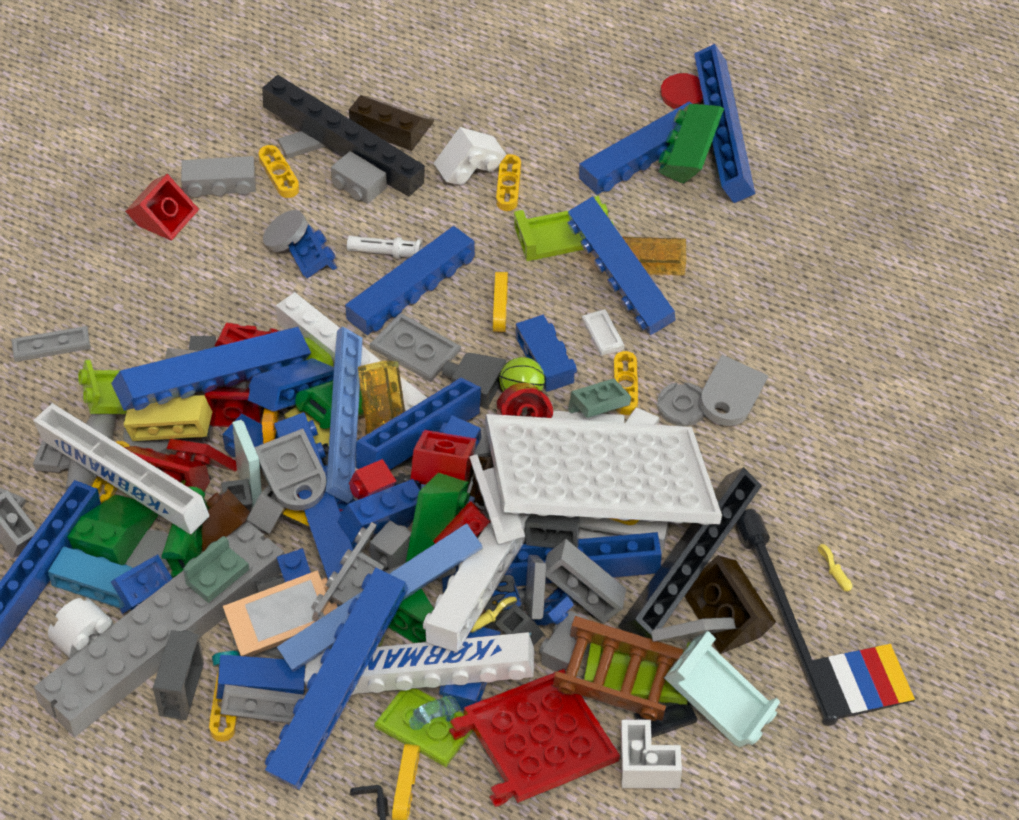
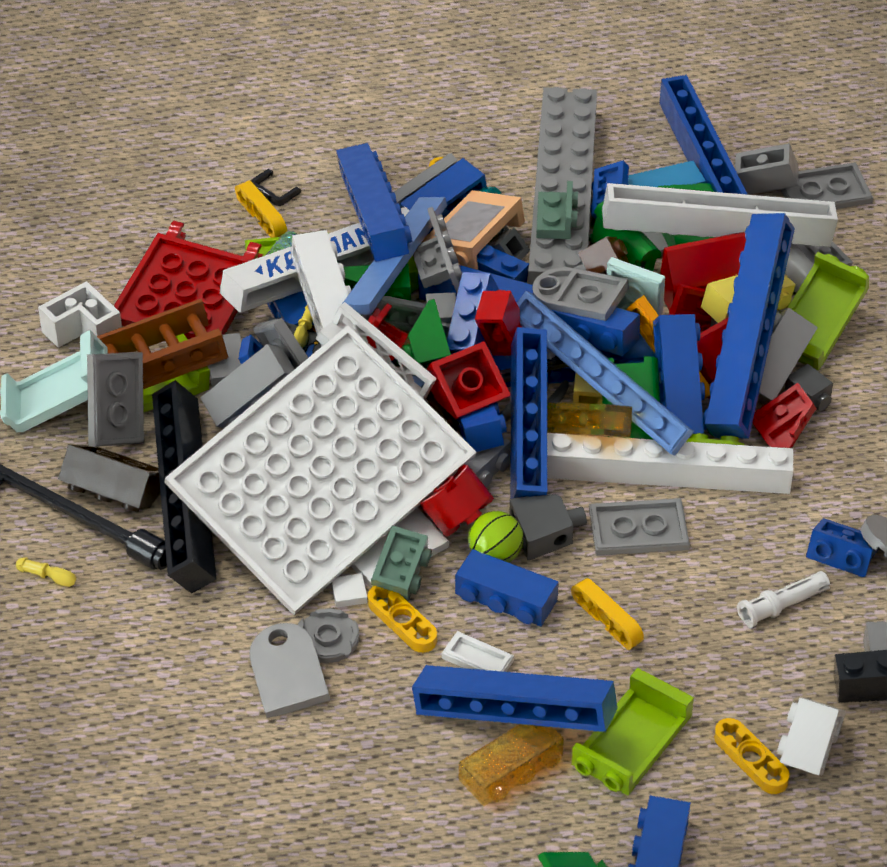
camera: 140 degrees right, 5 degrees down
white brick [48,598,113,658] -> none
dark grey window [153,630,204,720] -> none
blue brick [345,226,475,335] -> none

